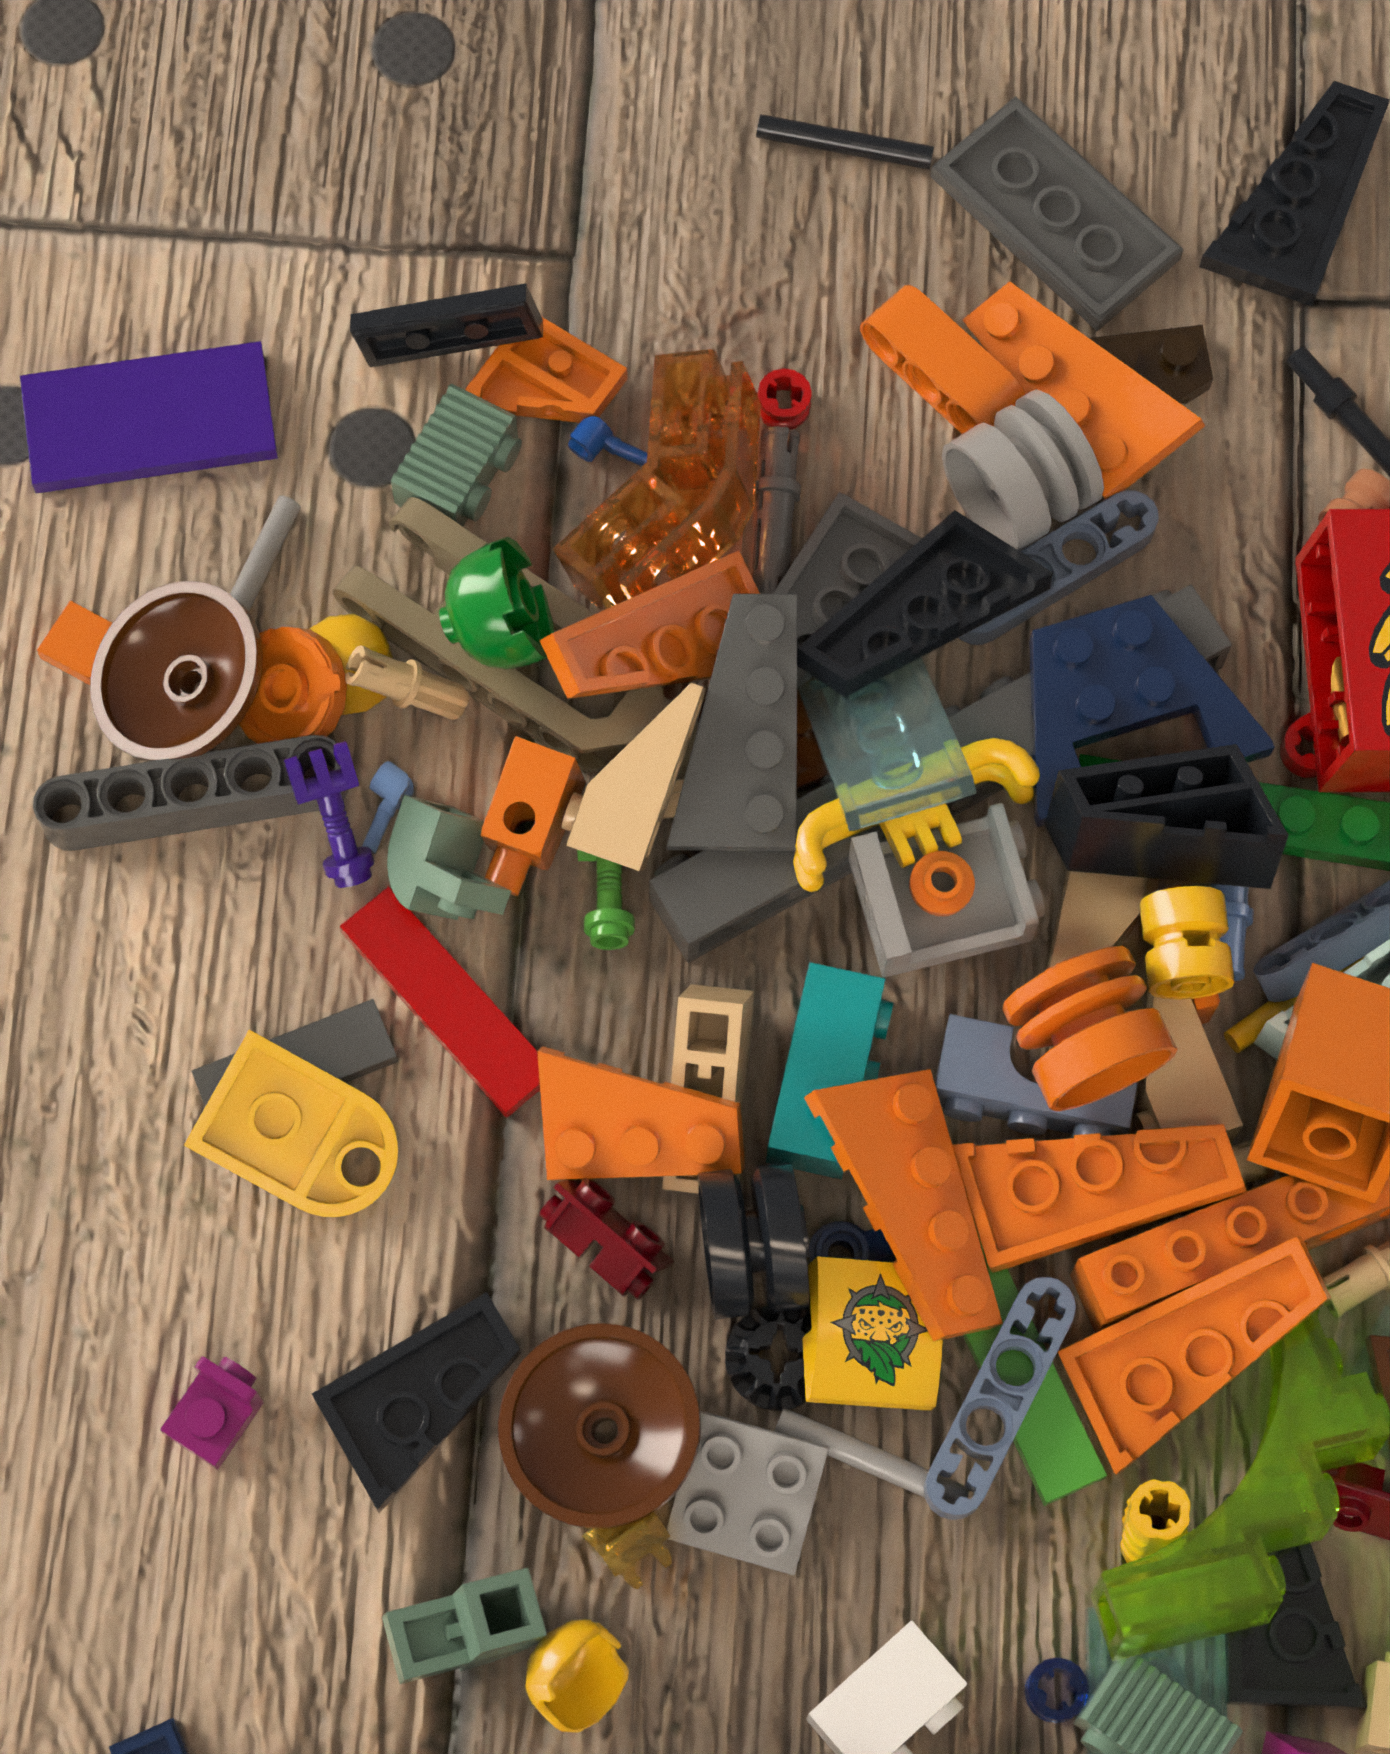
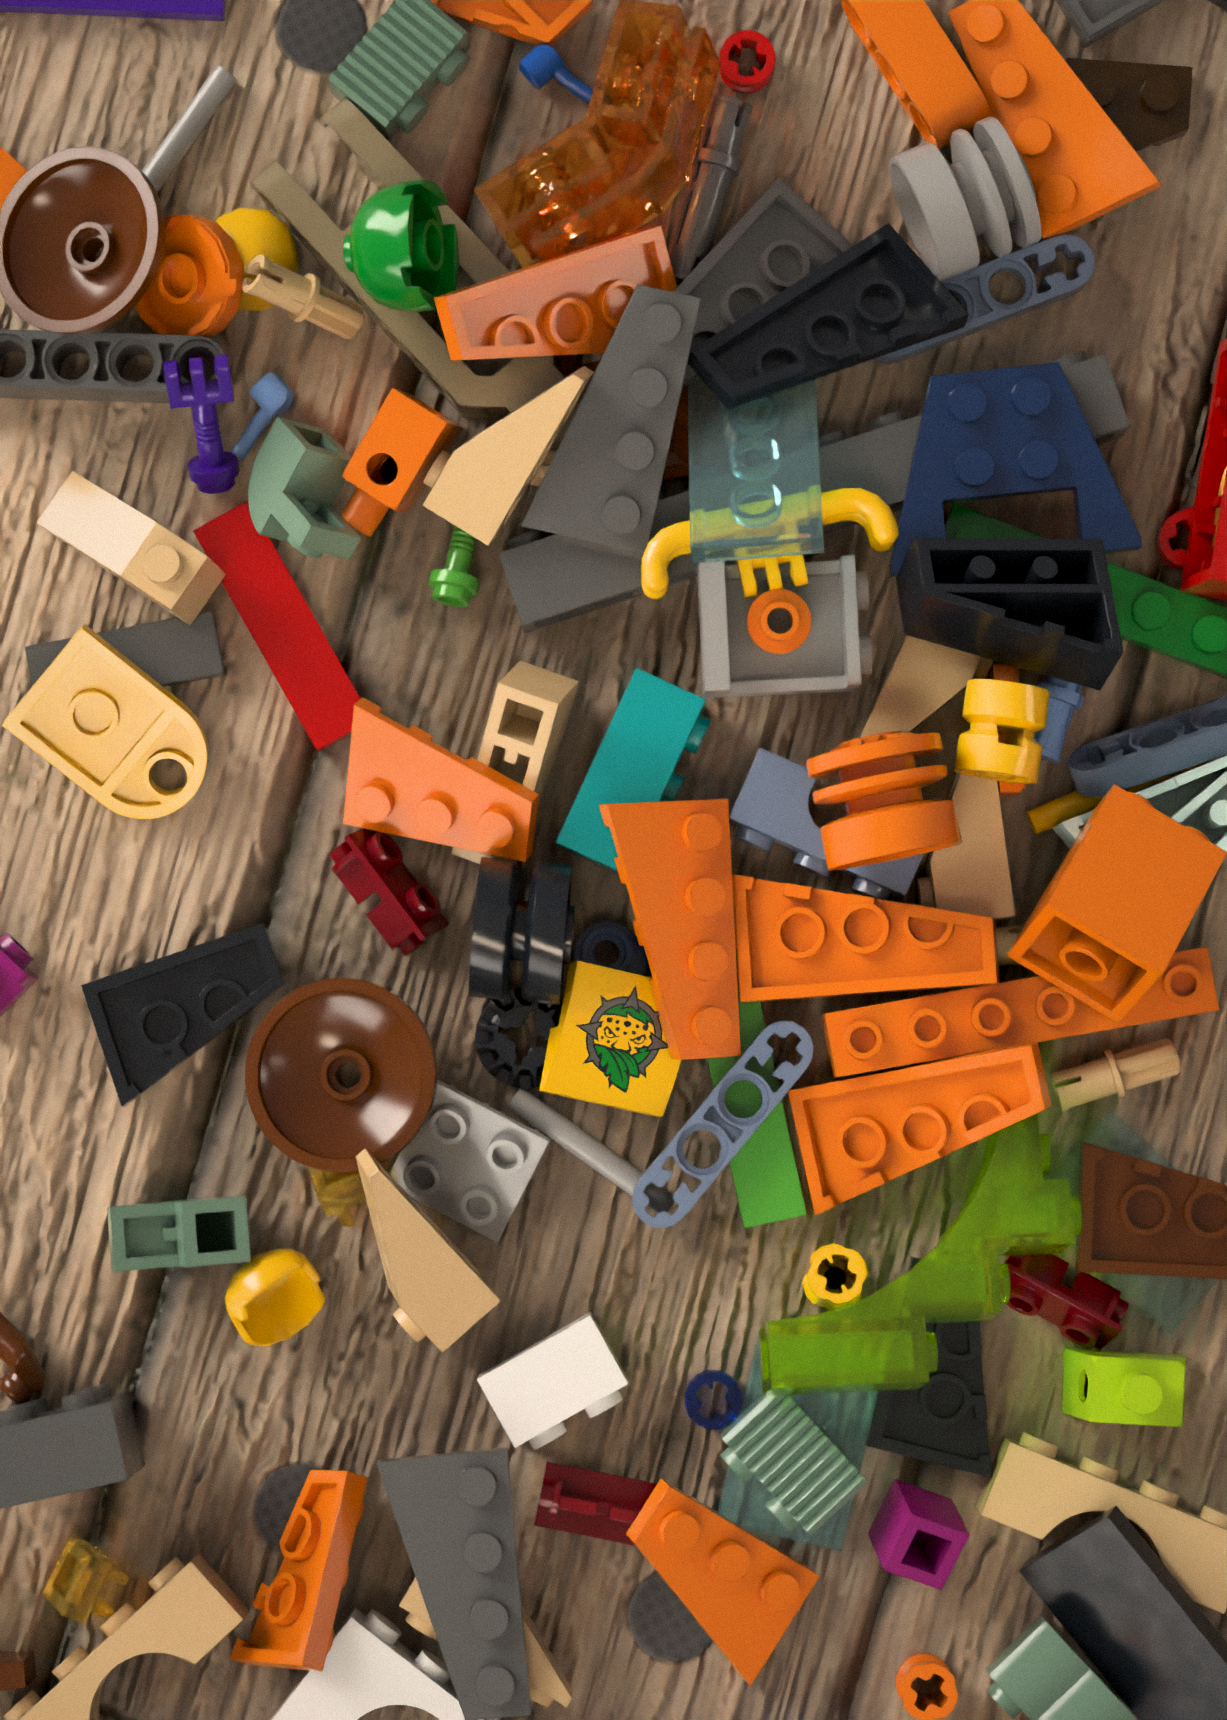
camera: 15 degrees right, 15 degrees up
none -> tan slope [37,471,226,626]
none -> tan slope [355,1148,501,1353]

